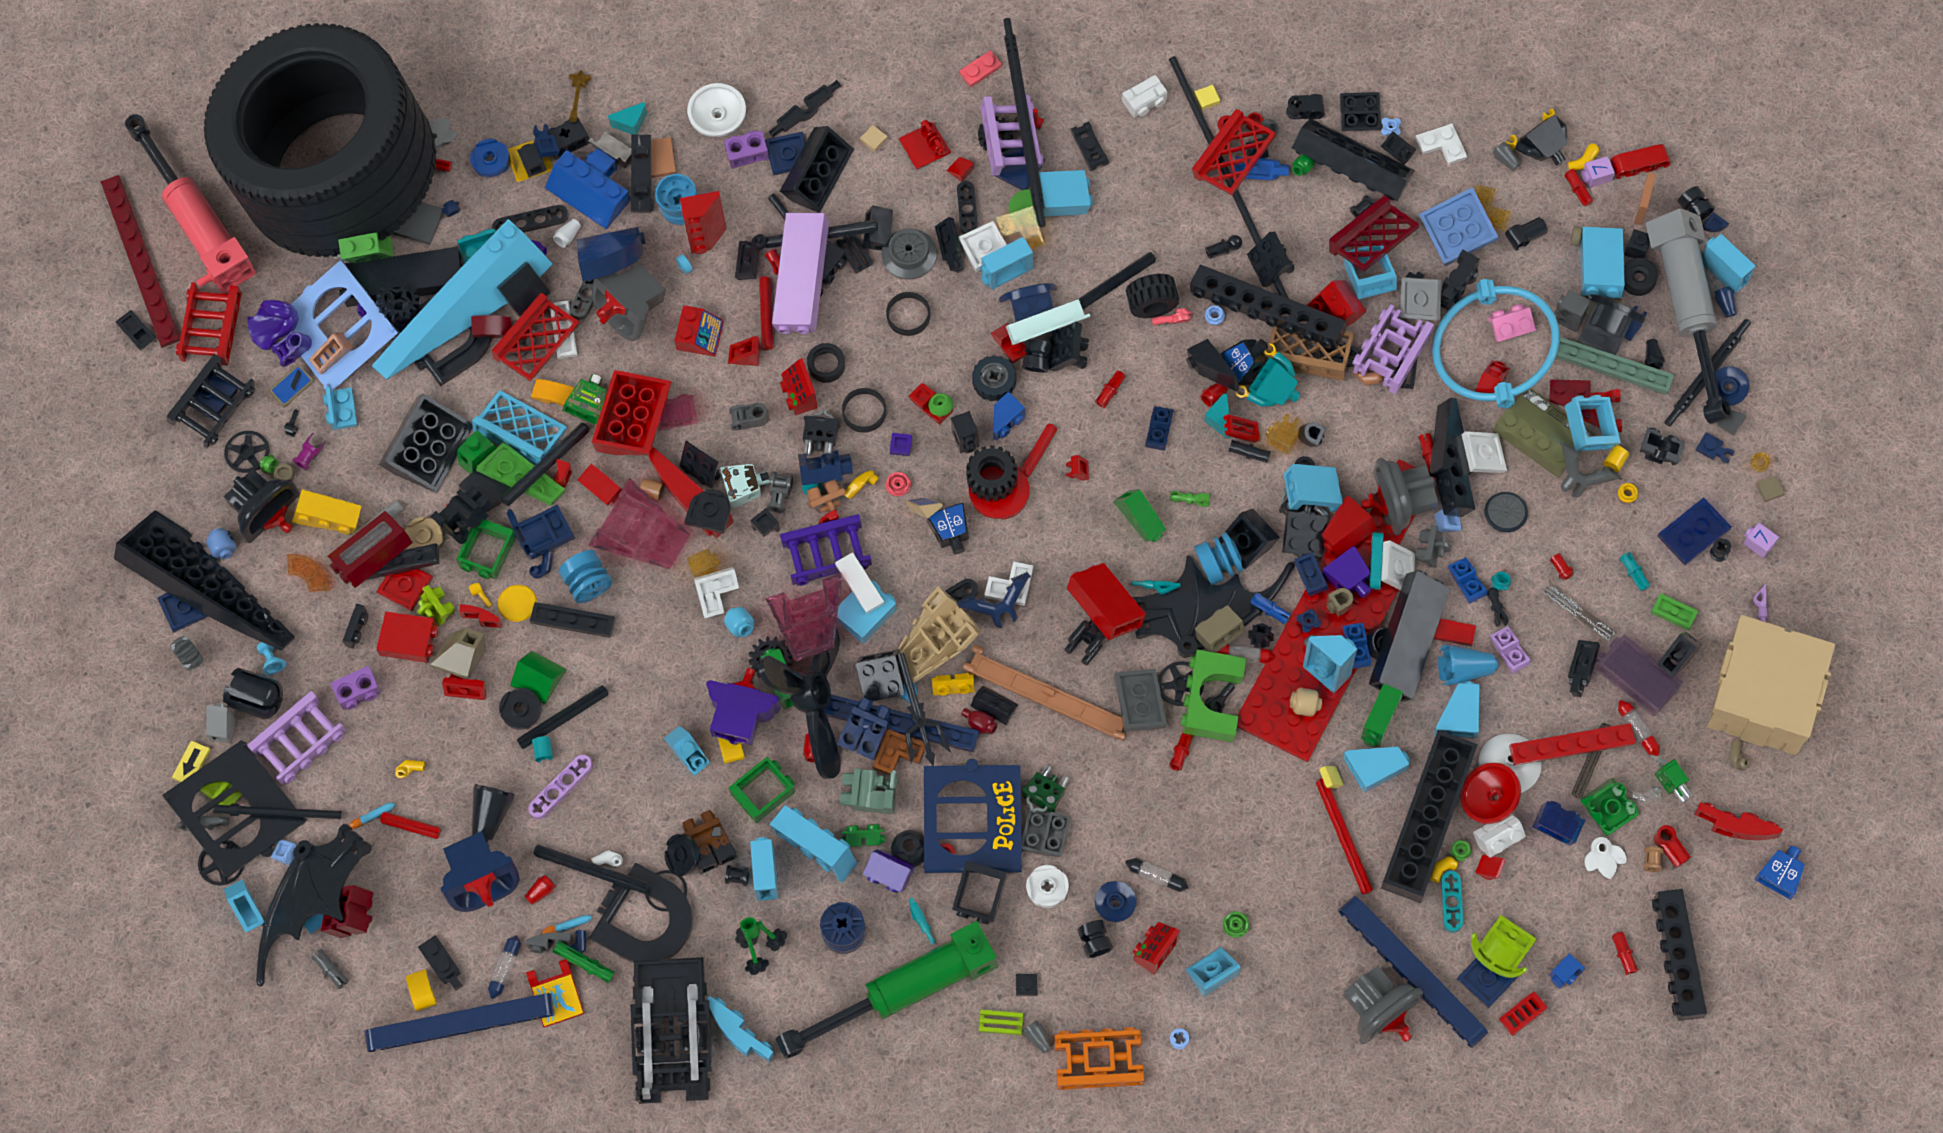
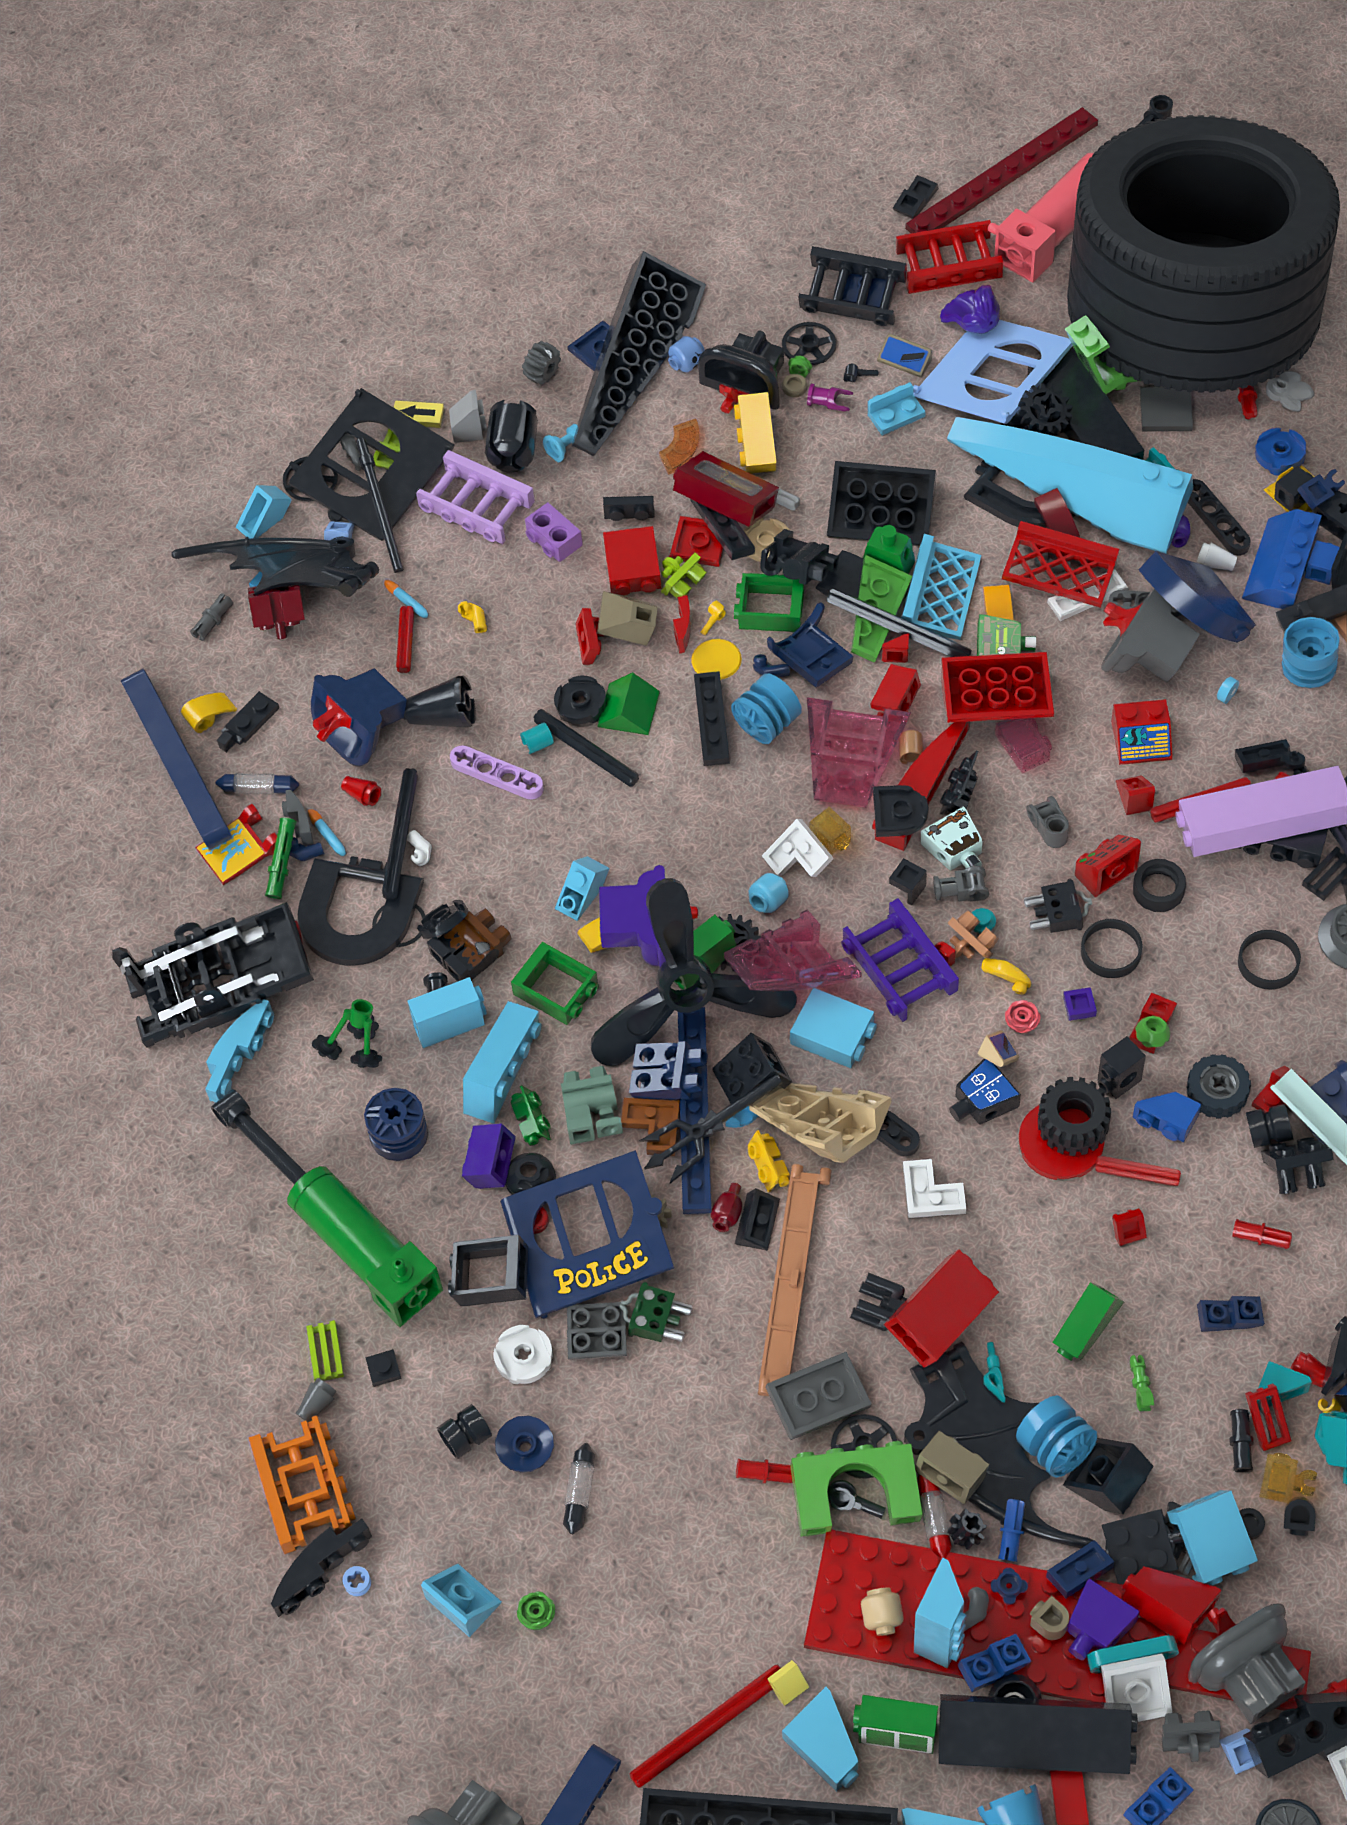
camera: 75 degrees right, 10 degrees down
dark purple piece [272,331,312,367] -> none
nougat slope [309,333,353,374] -> none
dark blue plate [442,200,461,217] -> none
black tile [496,262,550,317] -> none
red slope [680,191,727,255] -> none
dark blue hips [798,450,853,486] -> none
white tile [835,552,884,614] -> none
teal hand [909,897,936,945] -> none
dark blue piece [956,571,1031,628] -> none
red slope [1132,922,1180,975] -> none
none -> black slope [271,1518,372,1617]

